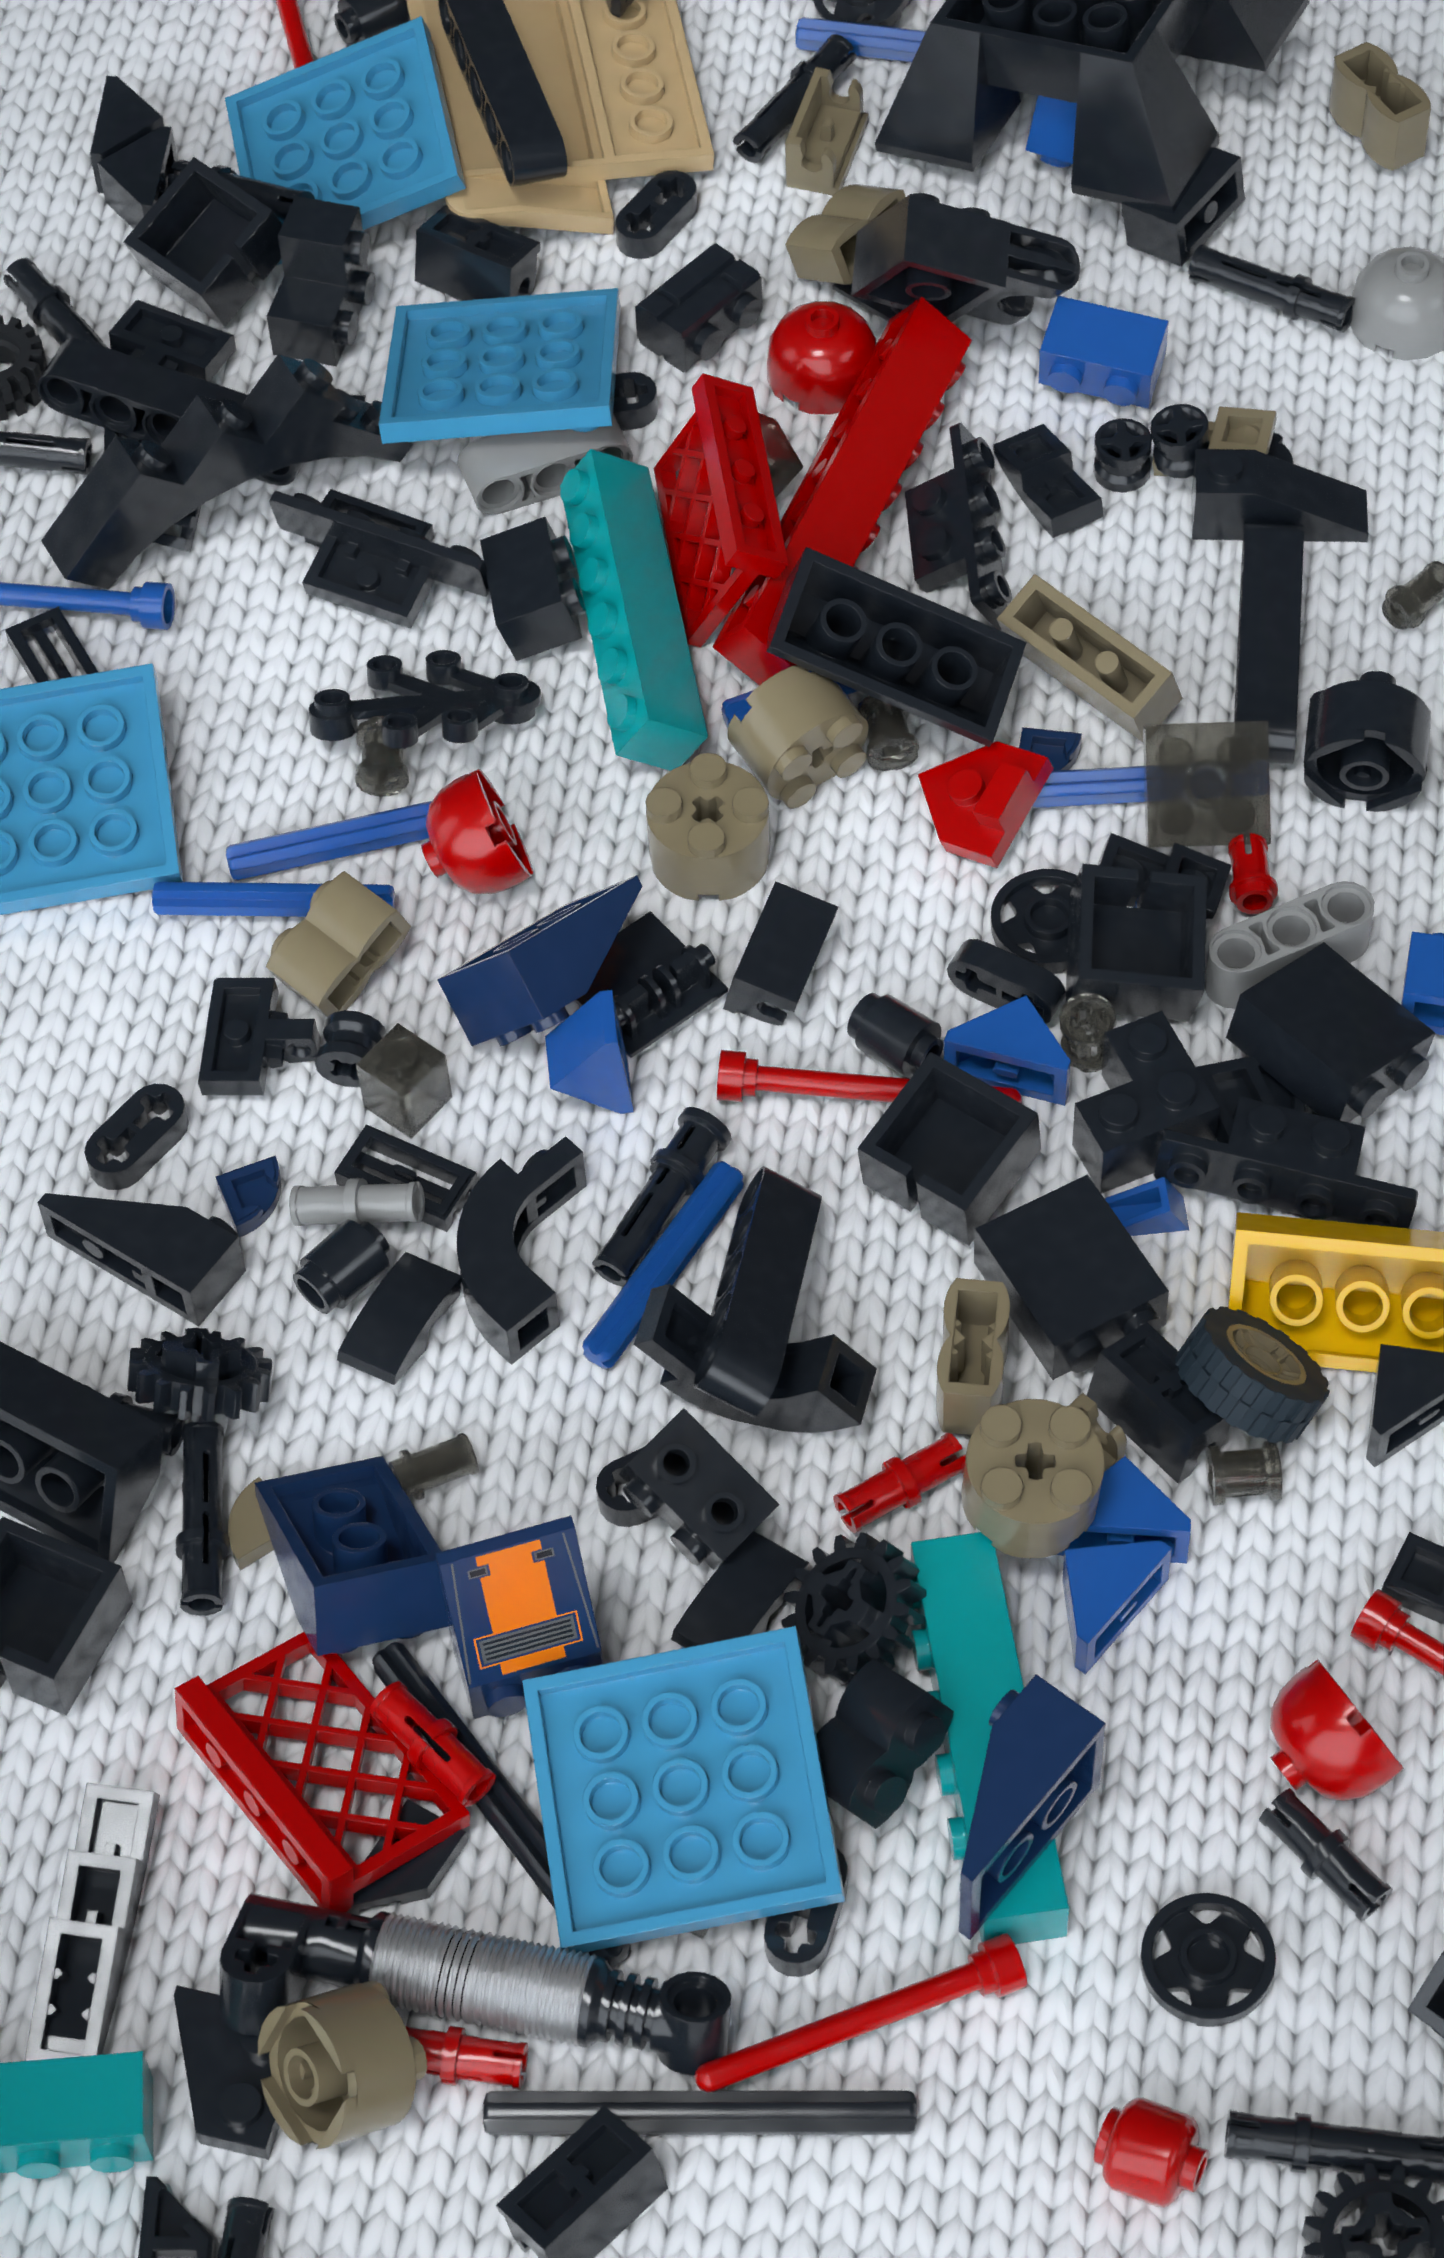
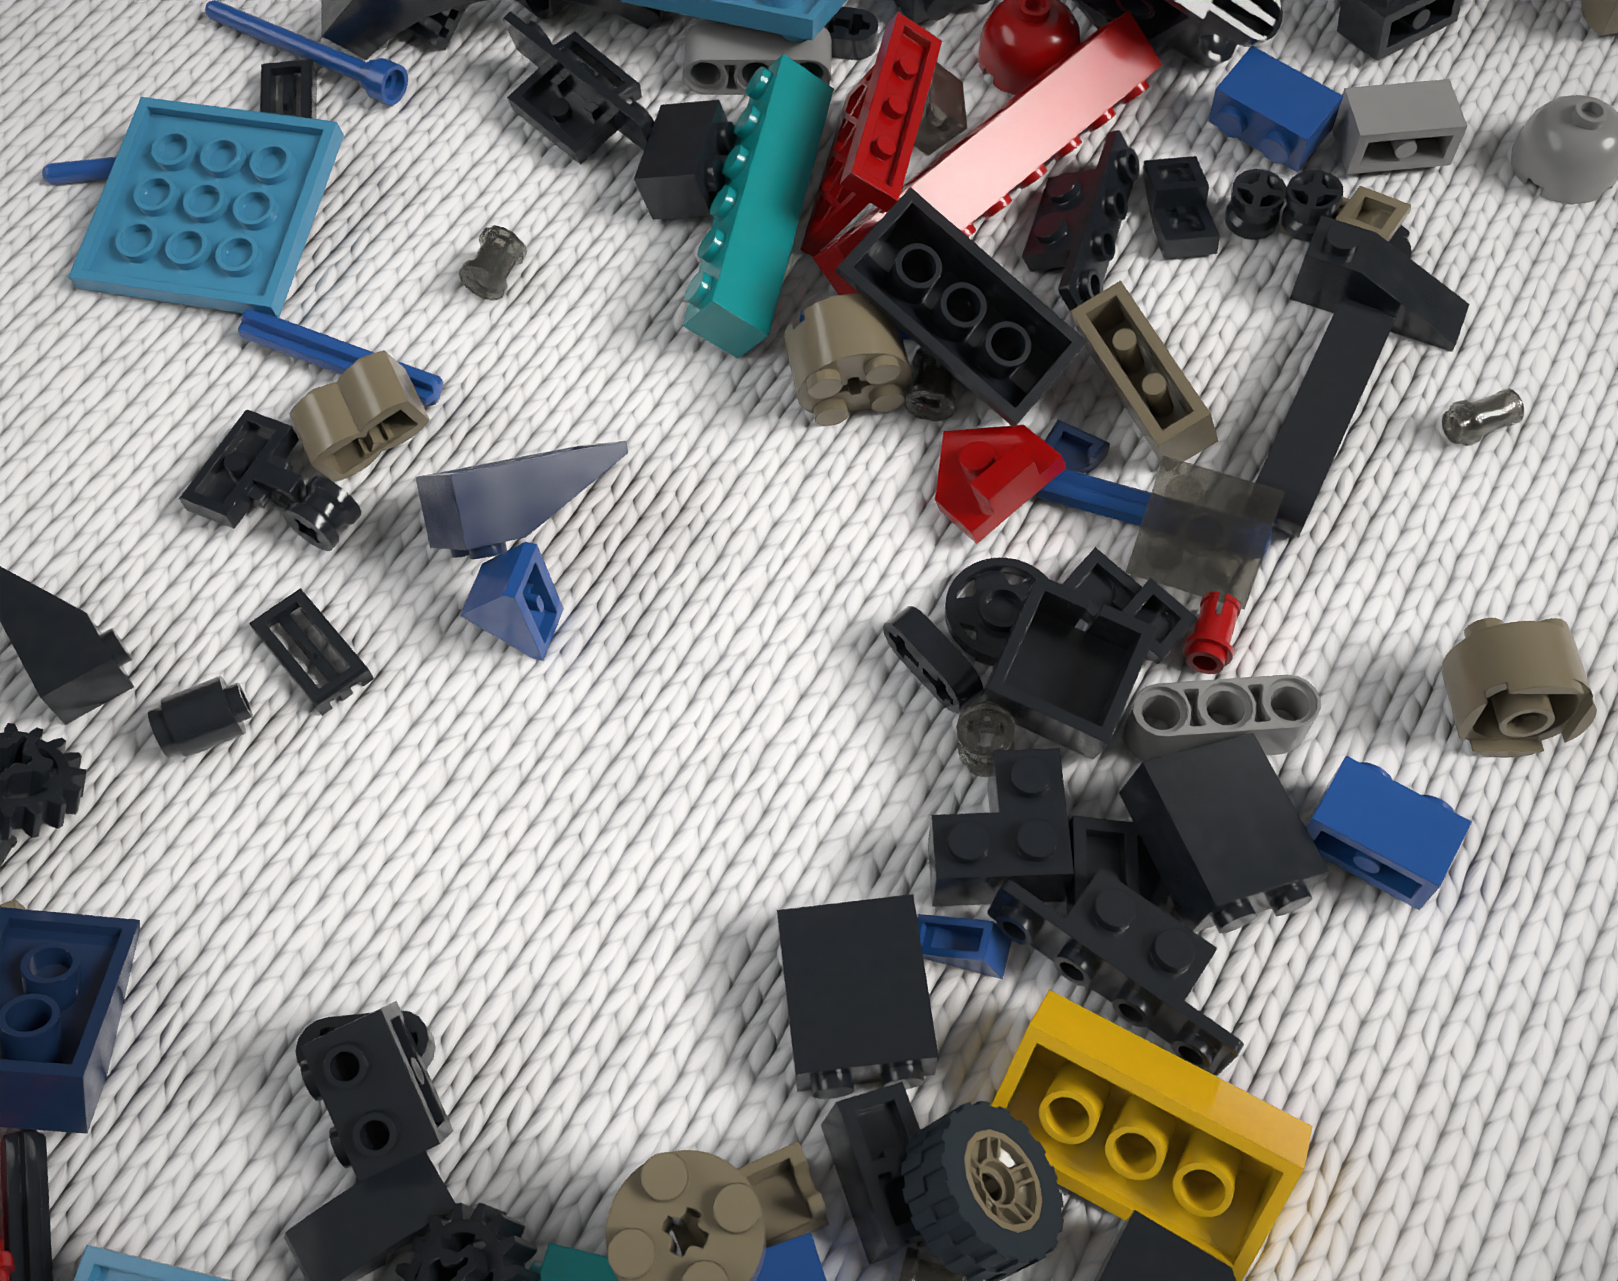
camera: 20 degrees right, 5 degrees up
black beam [84,1083,189,1190] -> none
dark blue tile [215,1155,281,1238] -> none
blue axle [226,801,432,880] -> none
light grey pin [289,1178,425,1226] -> none
black plant [309,650,541,749] -> none
black slope [337,1252,462,1385] -> none
clear smoke brick [356,1023,452,1139] -> none
clear smoke pin [389,1433,479,1501] -> none
red cylinder [421,769,533,894] -> none
slope [435,1516,604,1719] -> none
black arch [457,1136,587,1365] -> none
black hinge [575,911,728,1058] -> none
blue axle [582,1161,744,1369] -> none
black pin [592,1107,732,1286] -> none
black arch [634,1284,877,1433] -> none
dark tan brick [645,753,770,901] -> none
black beam [693,1166,822,1417] -> none
red piece [717,1050,1022,1104] -> none
black hinge [723,881,838,1025] -> none
red pin [833,1432,966,1534] -> none
black brick [847,993,944,1078] -> none
black piece [857,1052,1041,1246] -> none
dark tan brick [936,1278,1010,1435] -> none
blue slope [944,996,1071,1106] -> none
black pin [1188,244,1355,333] -> none
black brick [1304,671,1431,812] -> none
none -> light grey brick [1332,79,1467,174]

